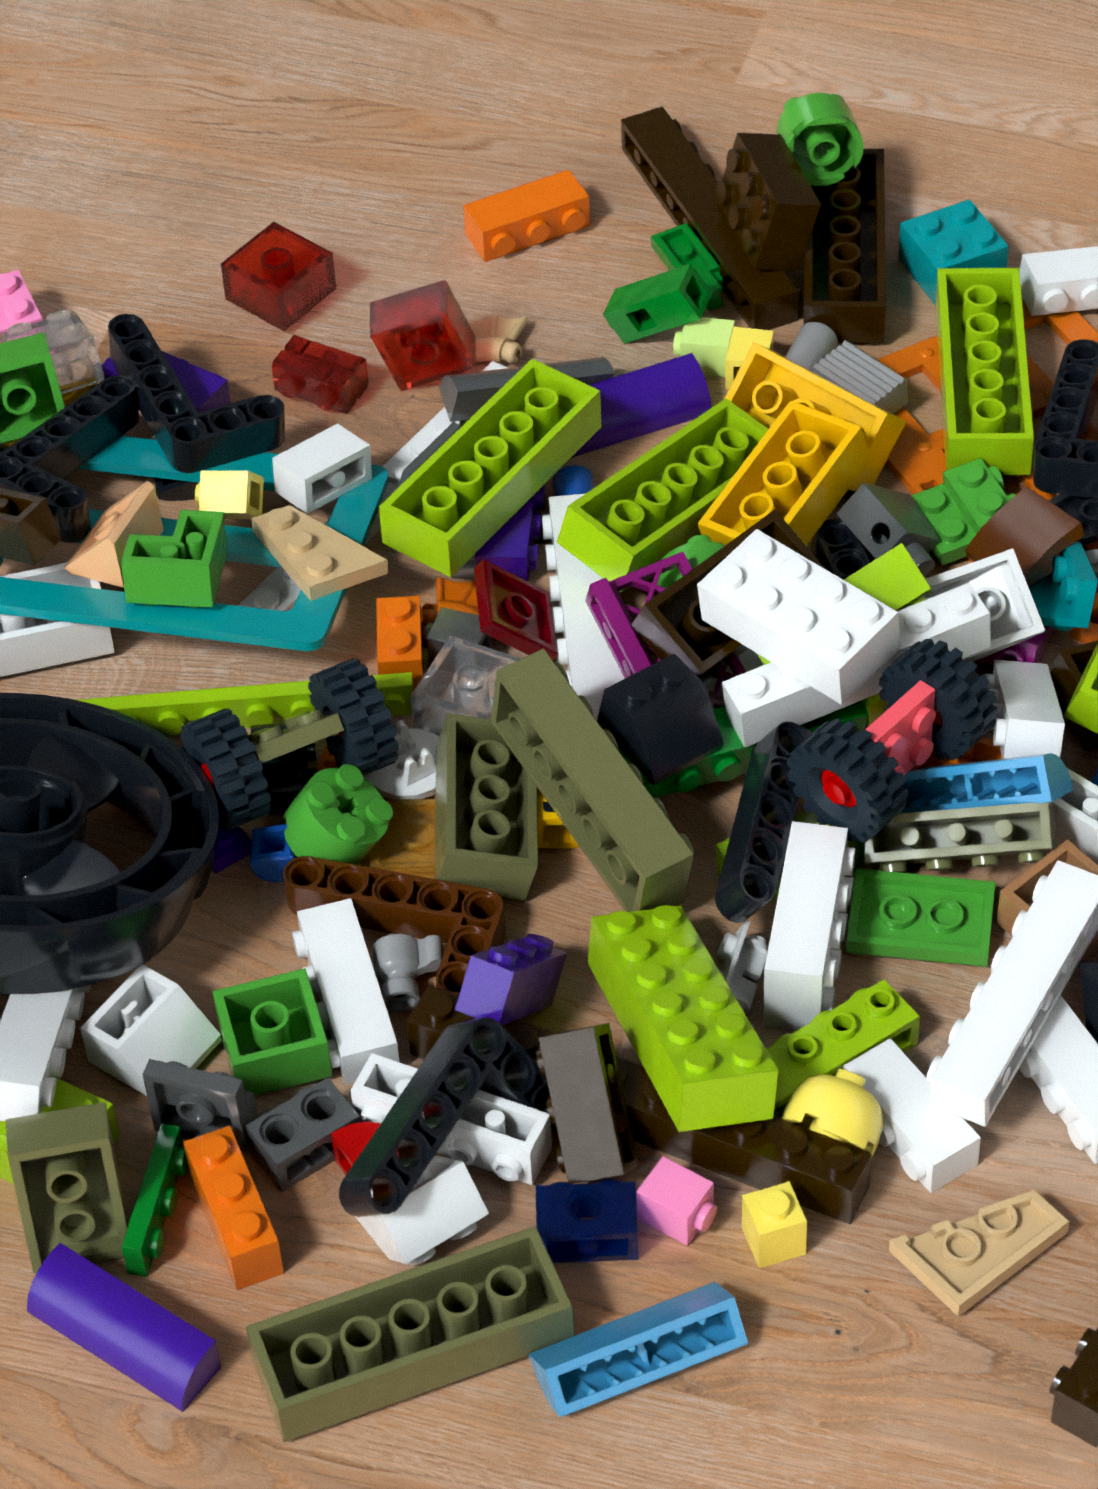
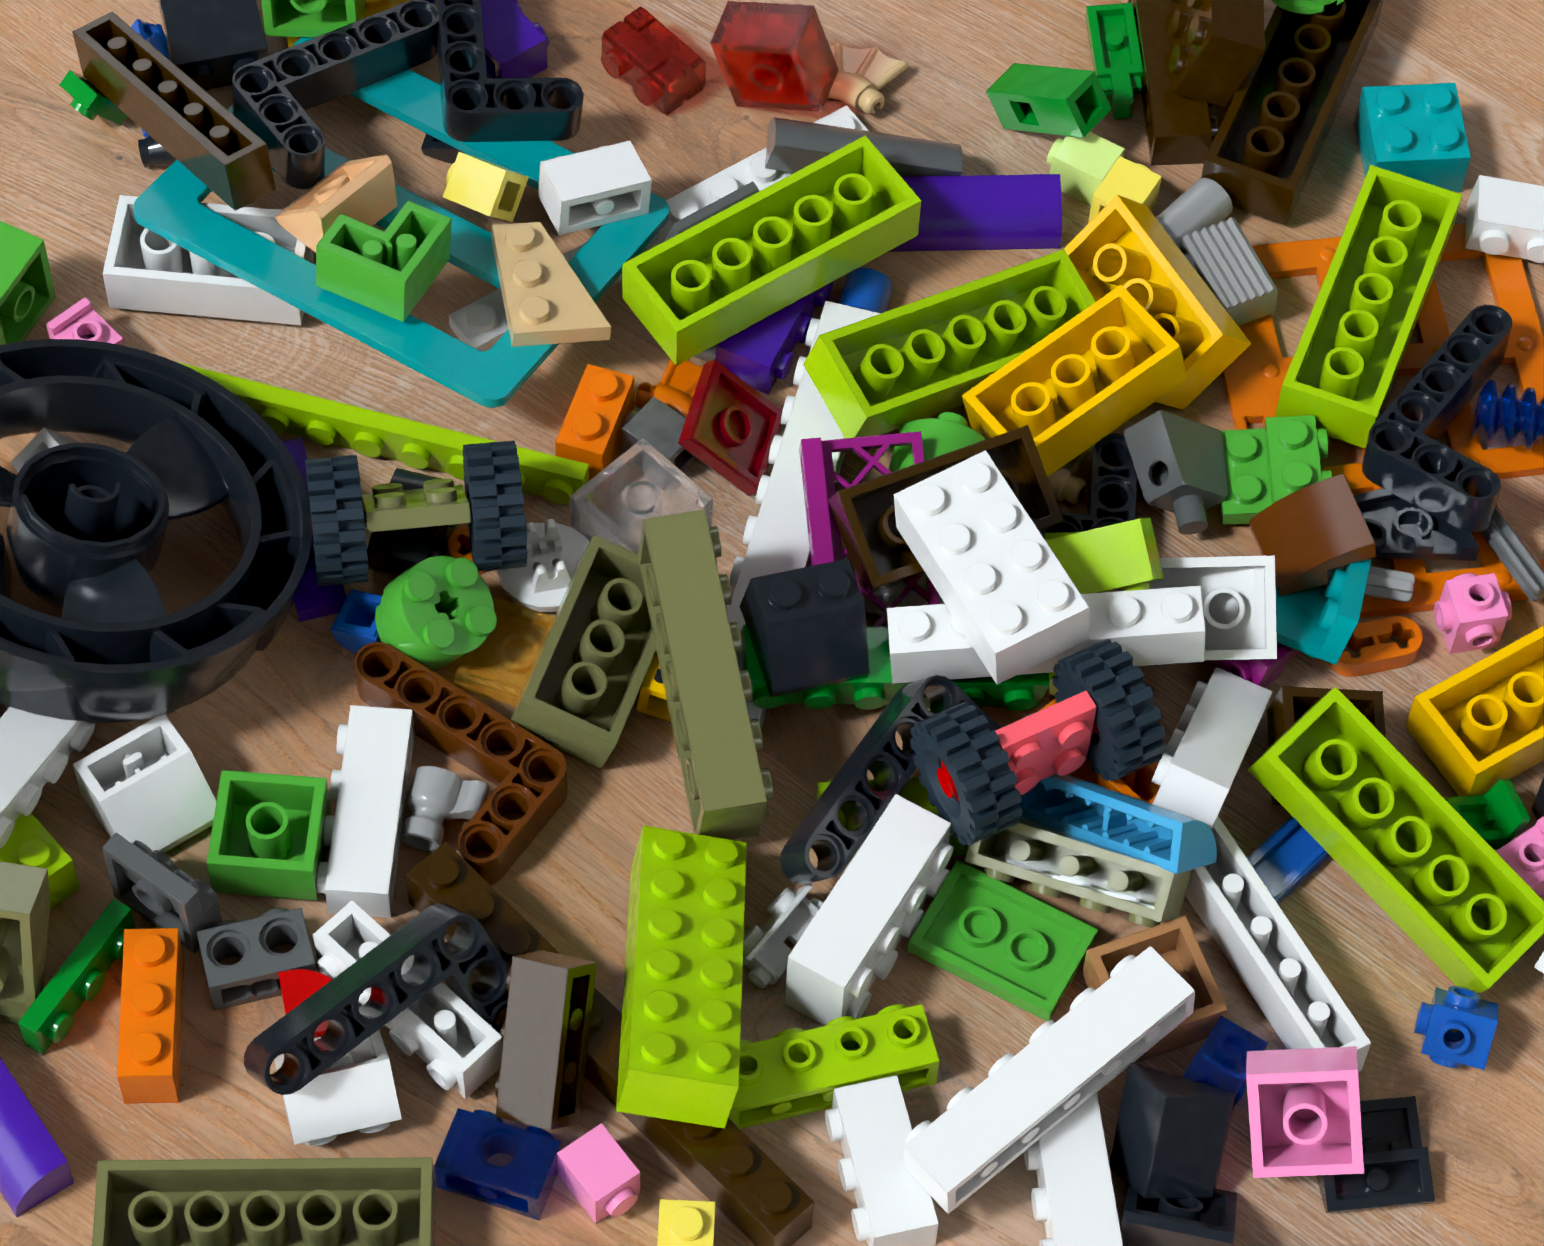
camera: 15 degrees right, 10 degrees up
dark purple brick [455,934,567,1025] -> none
light yellow cylinder [781,1069,883,1158] -> none

